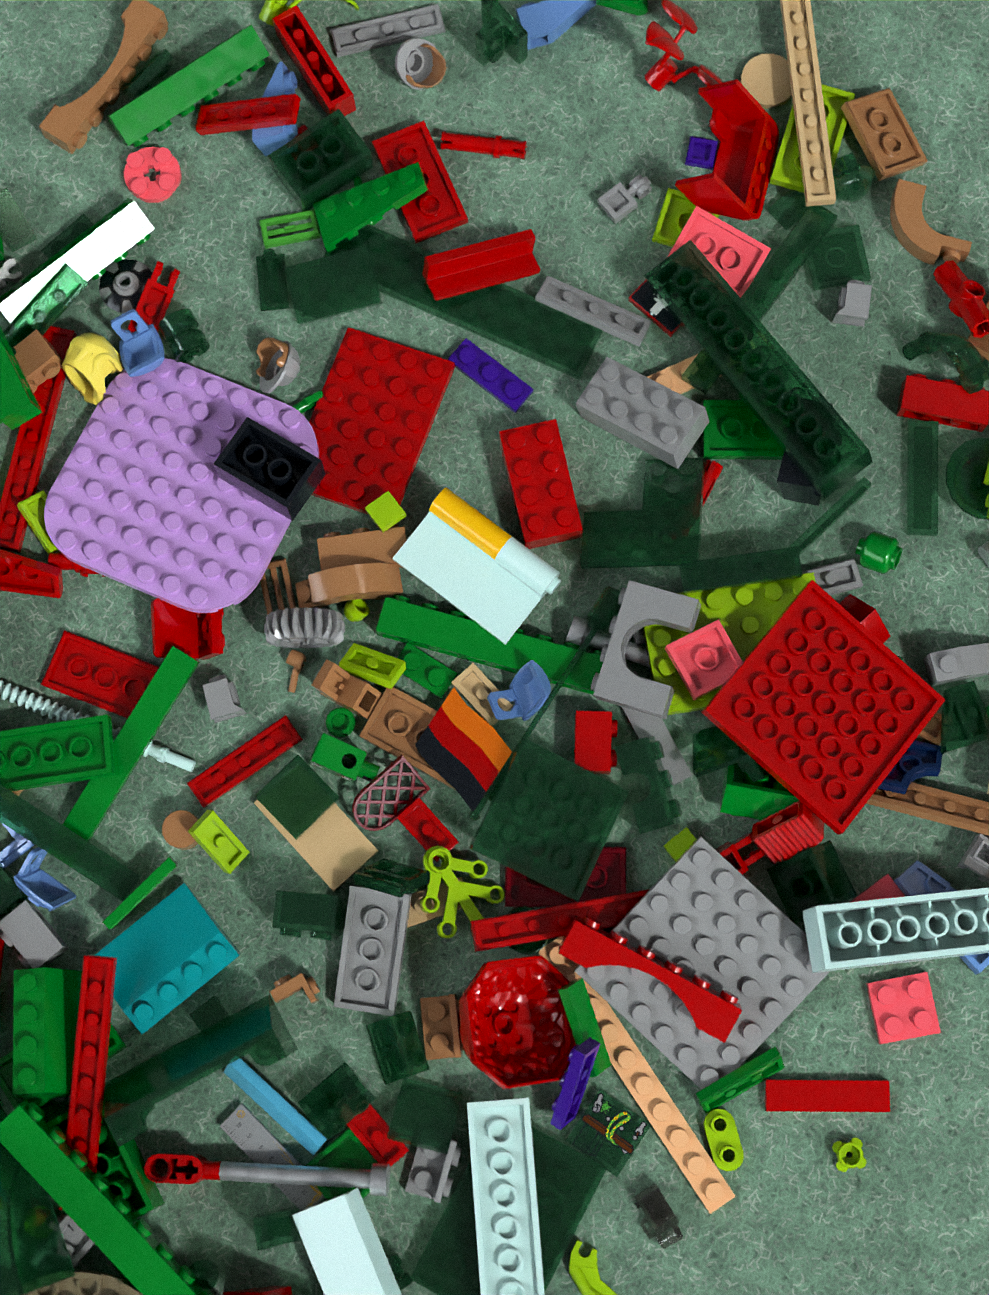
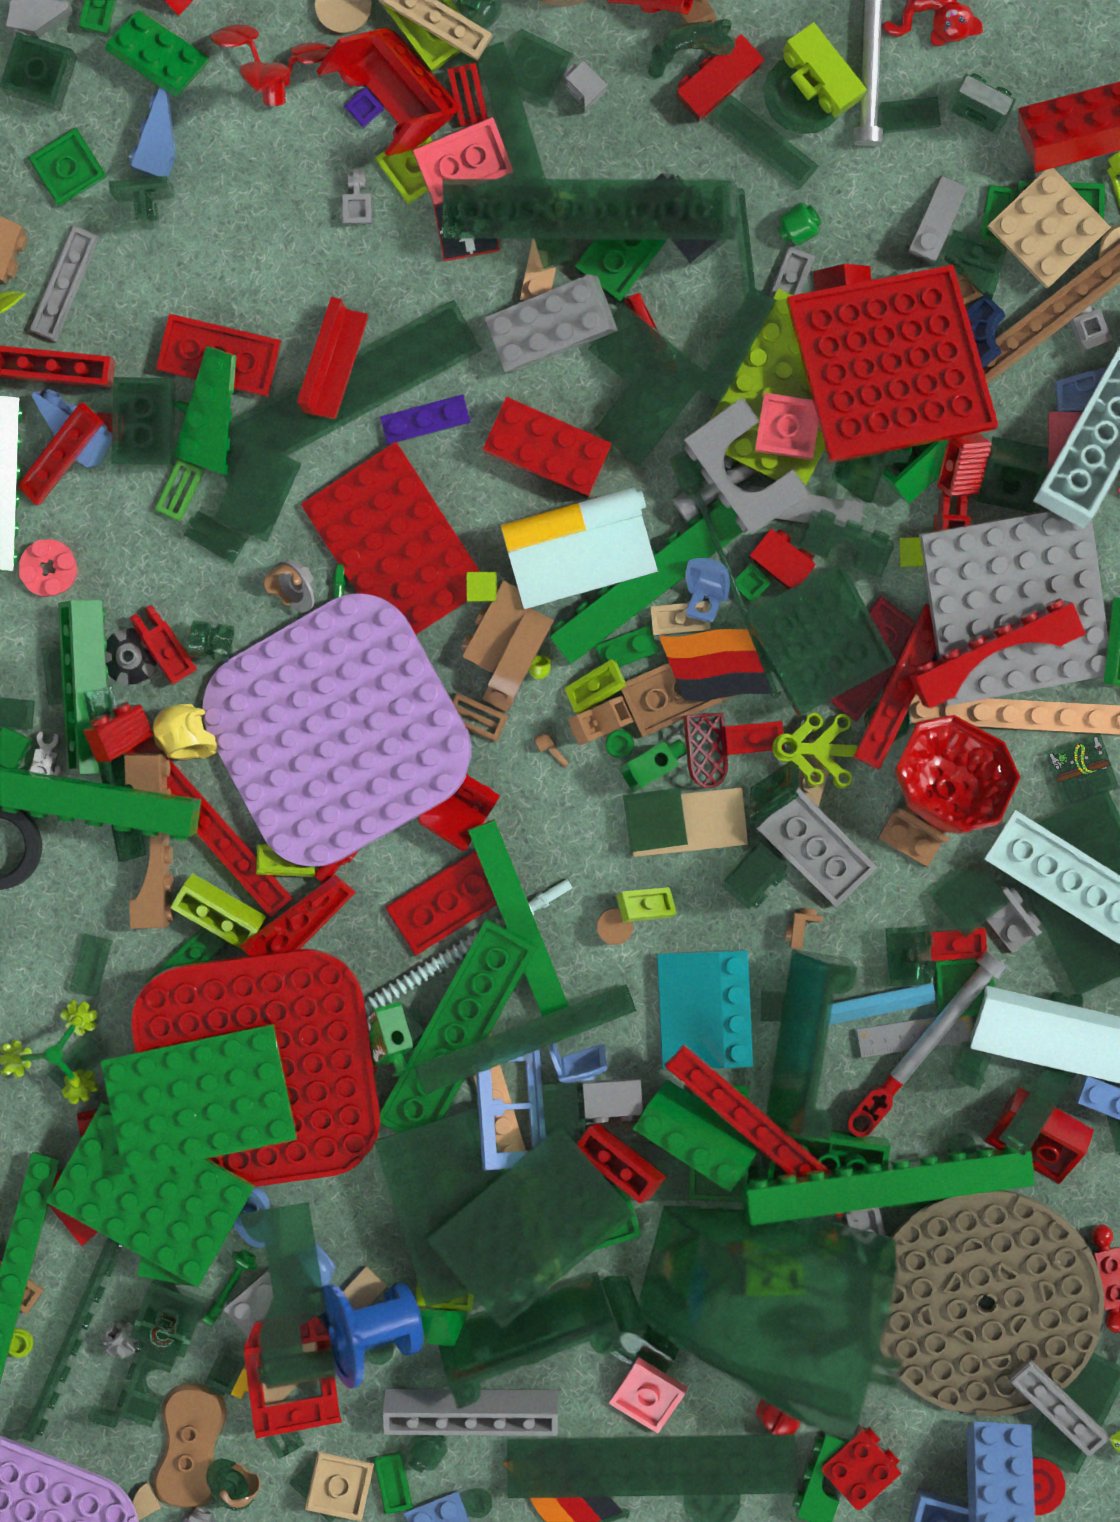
camera: 60 degrees left, 10 degrees up
green tile [103,856,178,930] -> none
medium blue piece [110,309,165,377] -> none
red tile [187,715,303,808] -> none
light grey window [202,675,247,723] -> none
black brick [213,417,326,521] -> none
light grey gear [264,607,345,648] -> none
clear green bracket [366,1011,429,1085] -> none
light grey piece [395,38,446,90] -> none
red pin [441,131,527,160] -> none
light grey tile [535,275,652,347] -> none
dark purple plate [550,1037,601,1130] -> none
green tile [558,978,611,1078] -> none
none -> red brick [83,702,154,762]
none -> red tile [447,62,488,127]
none -> green plate [731,563,772,604]

